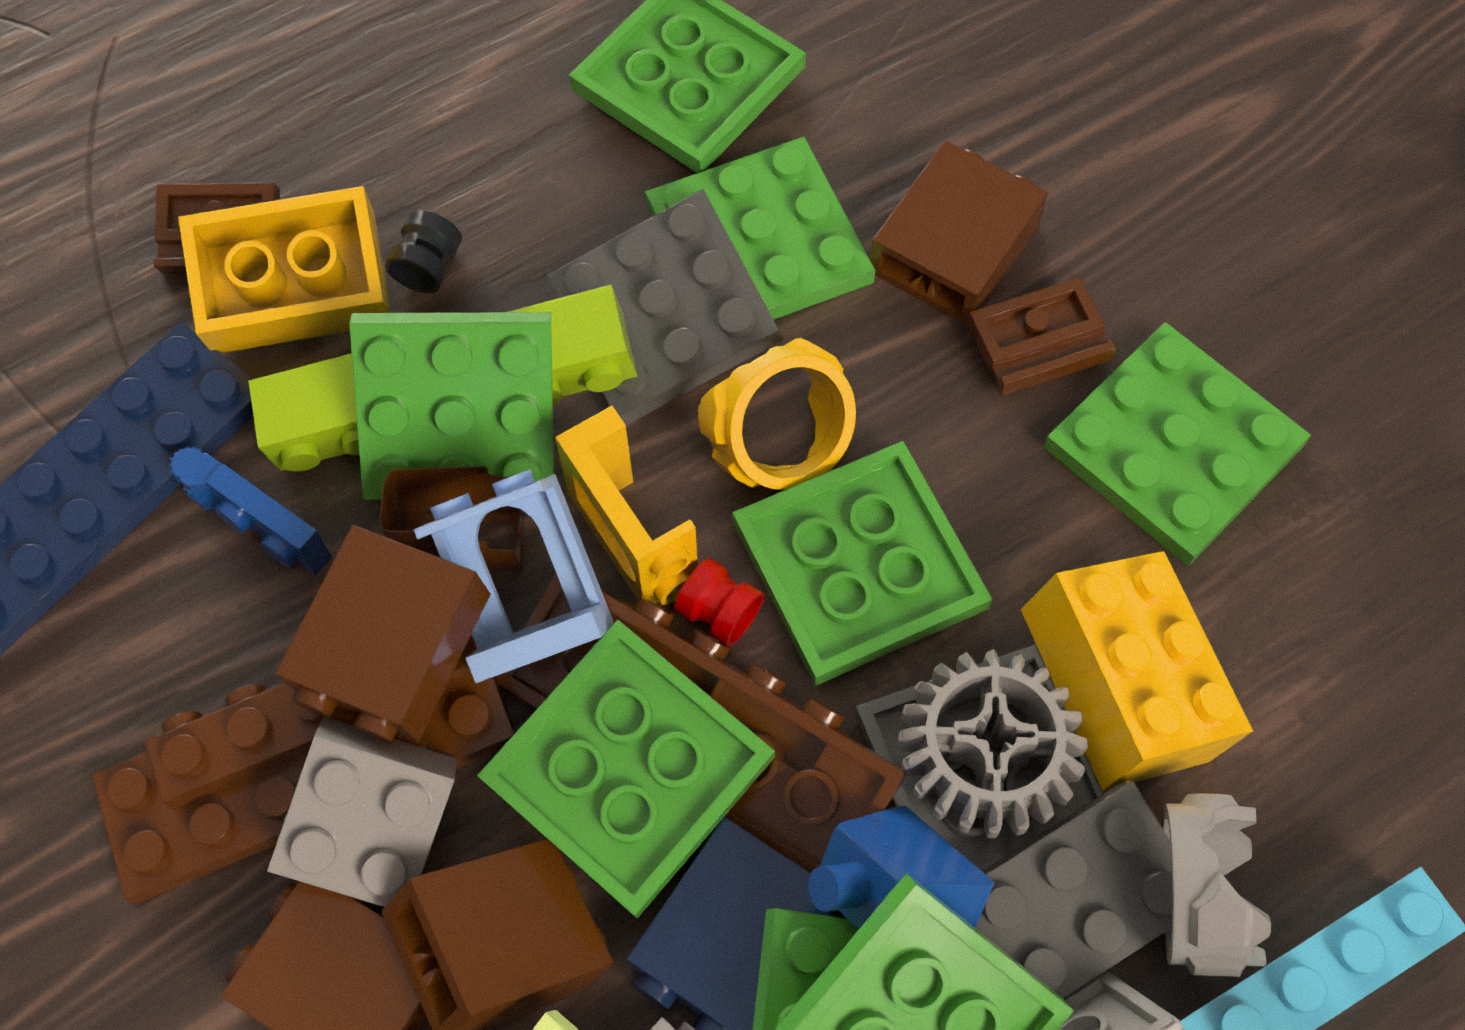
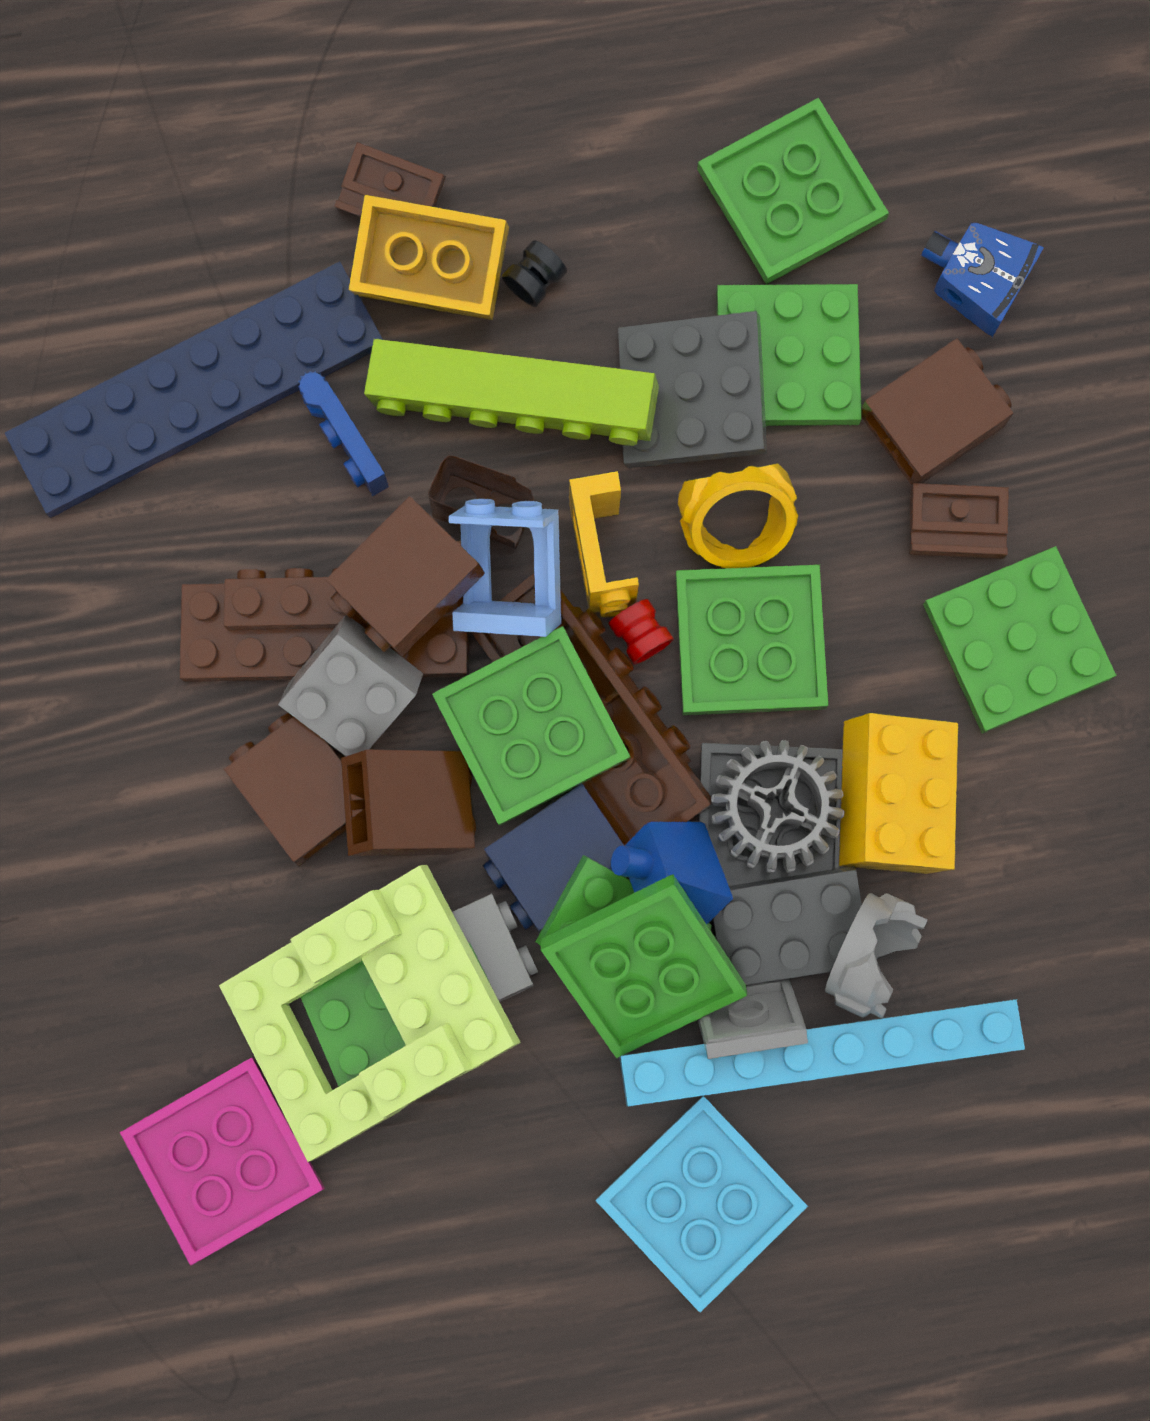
camera: 20 degrees right, 15 degrees up
bright green plate [349,312,554,500] -> none
none -> blue torso [921,223,1044,337]

